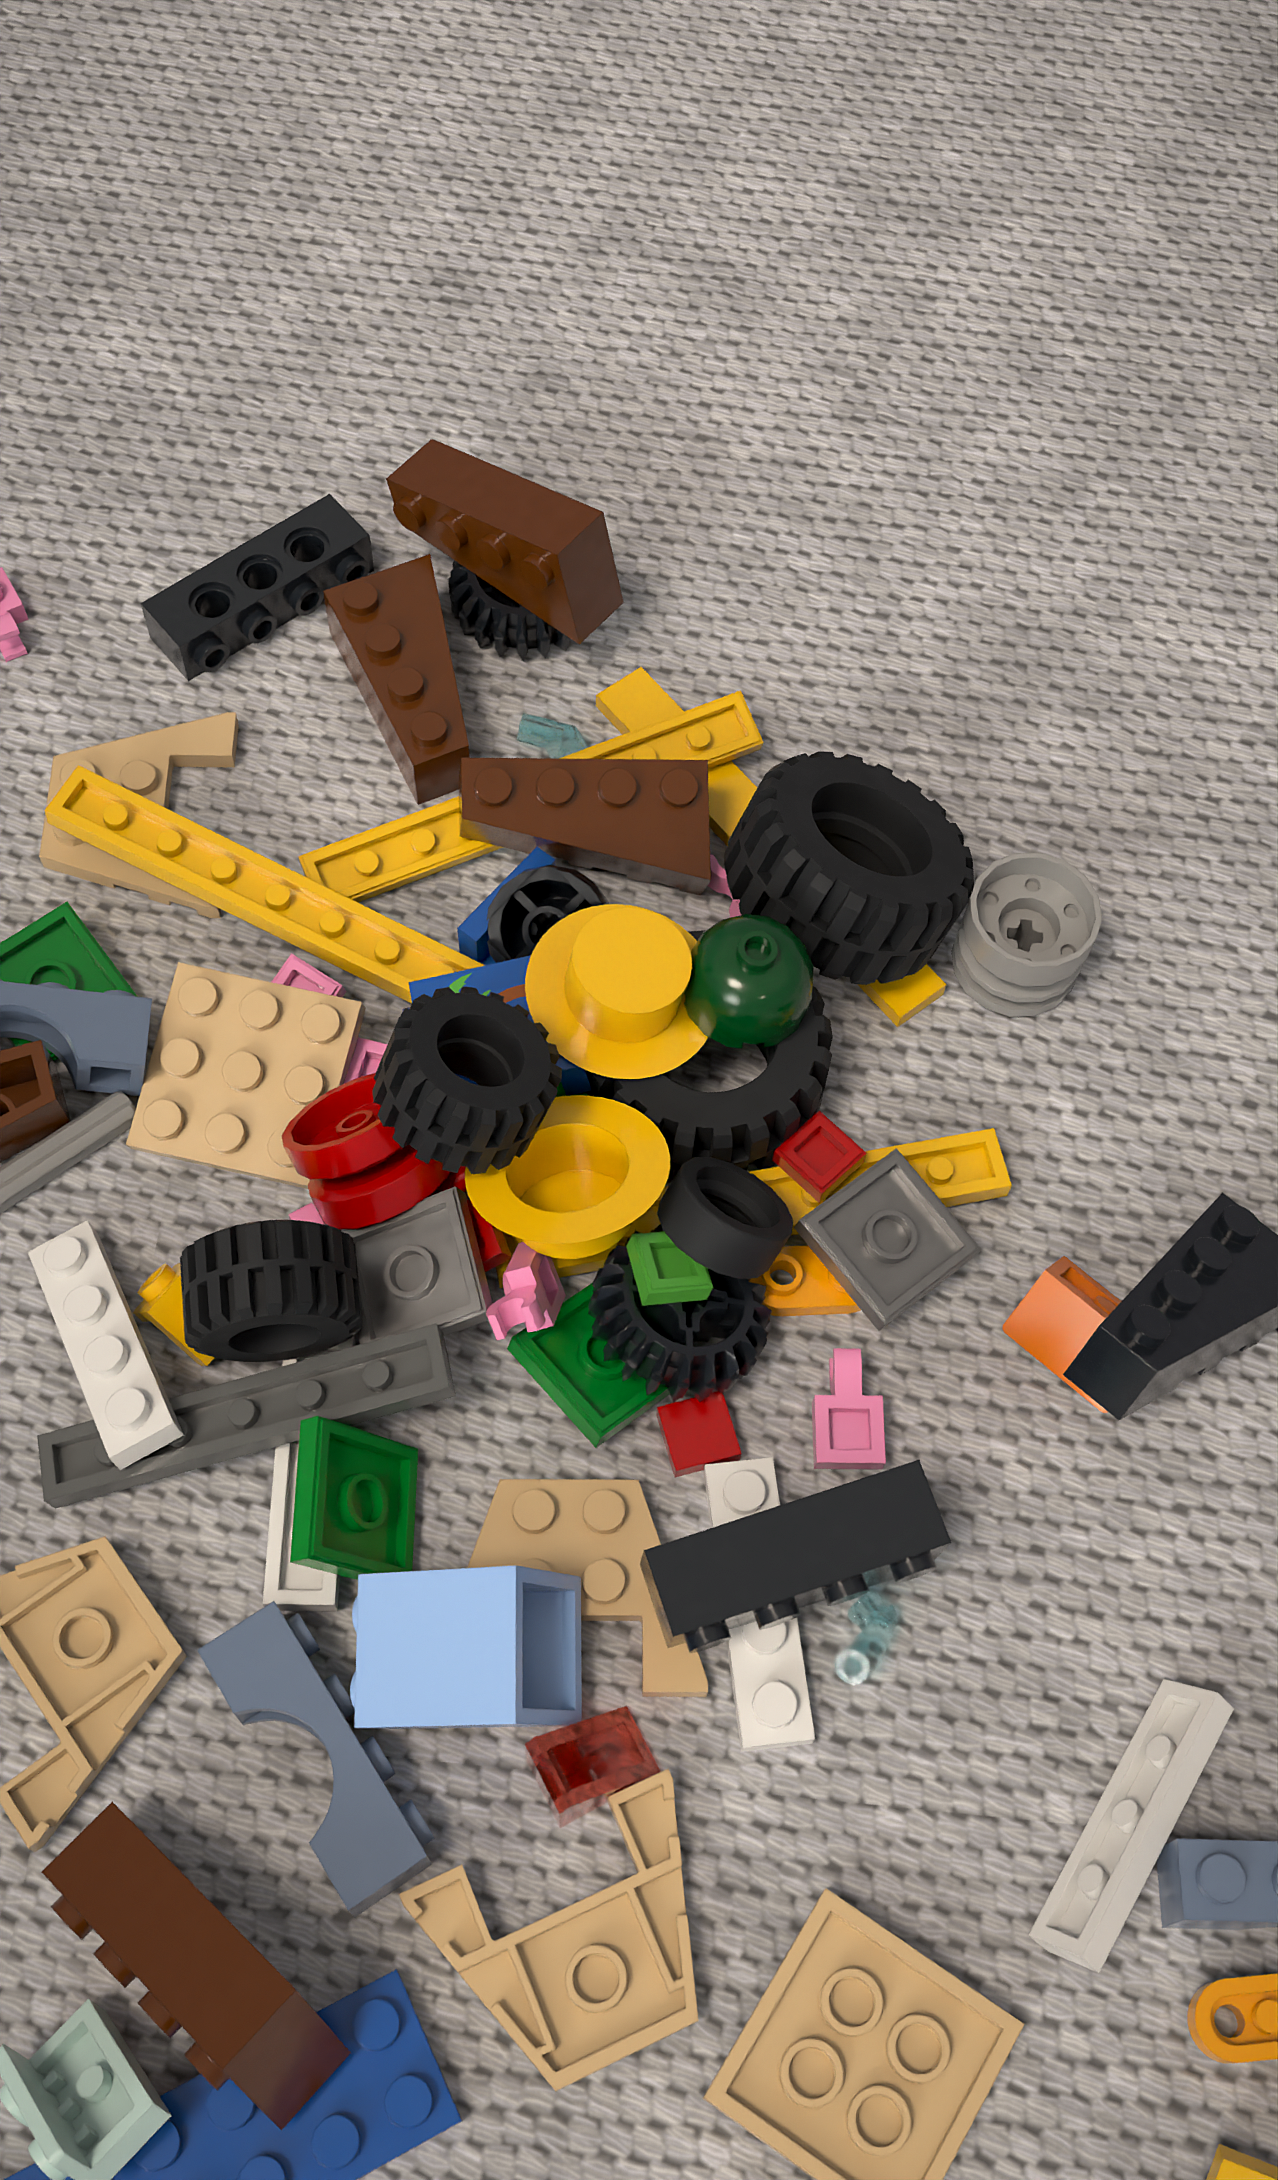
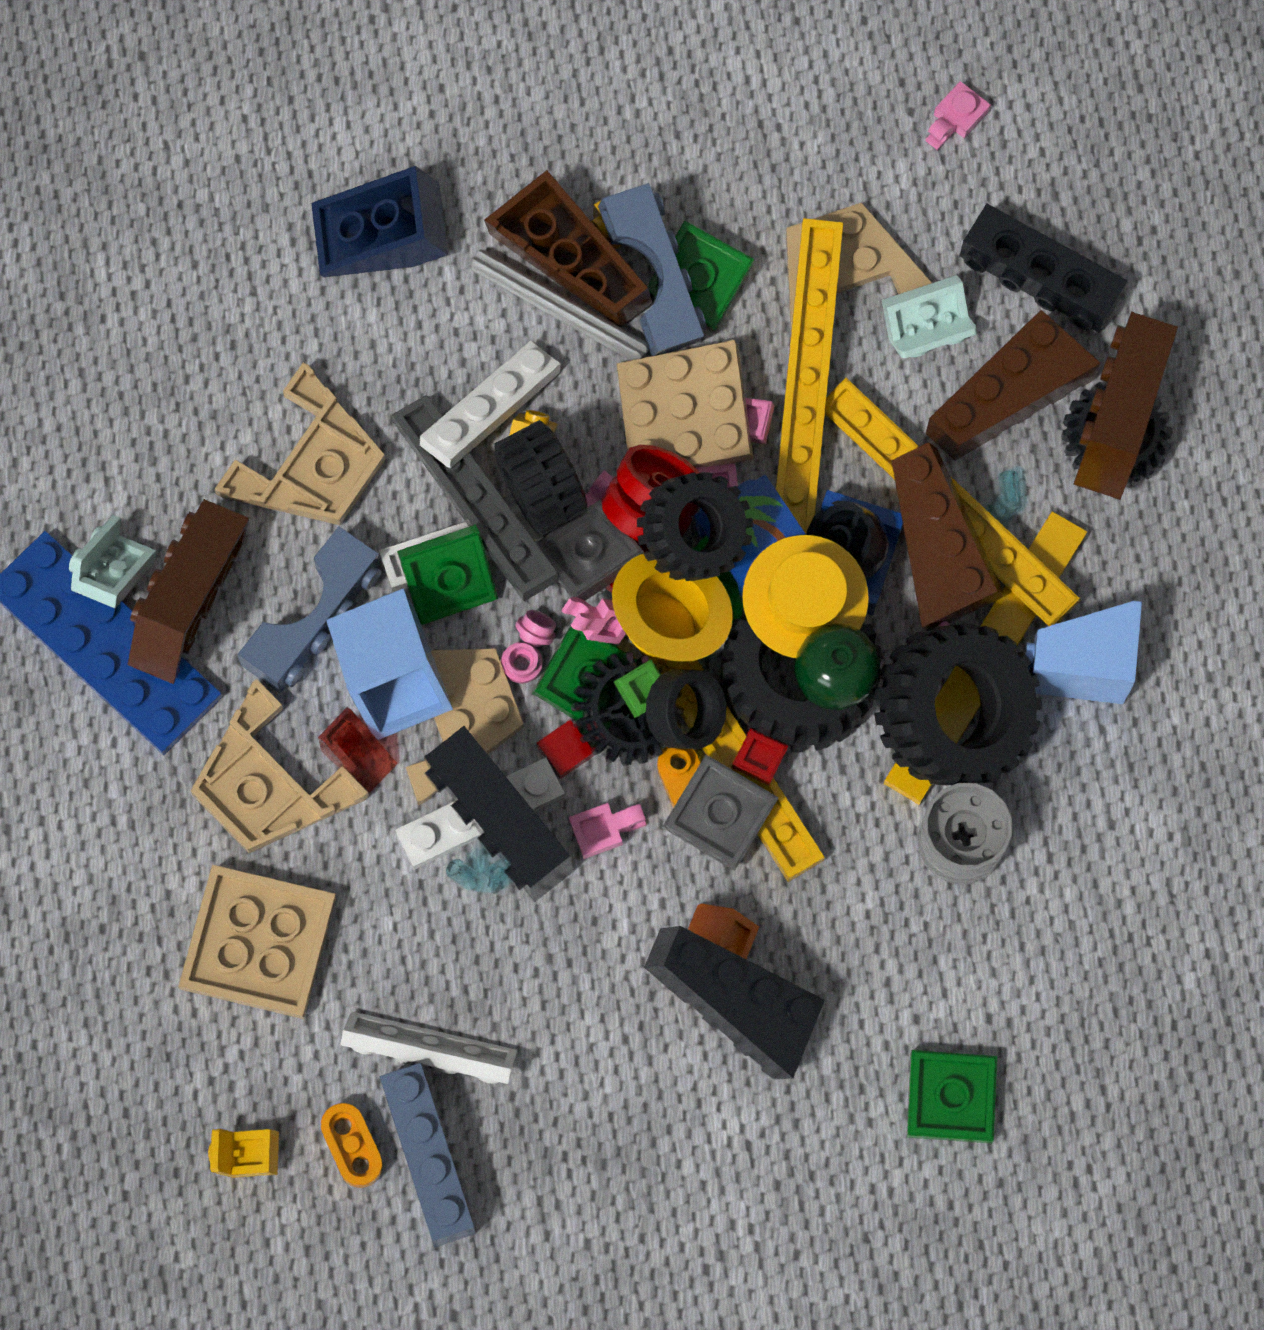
camera: 70 degrees right, 10 degrees up
none -> bright pink plate [501,642,543,684]
none -> bright pink plate [515,610,556,647]
none -> light aqua bracket [881,275,977,358]
none -> light blue slope [1024,601,1142,704]

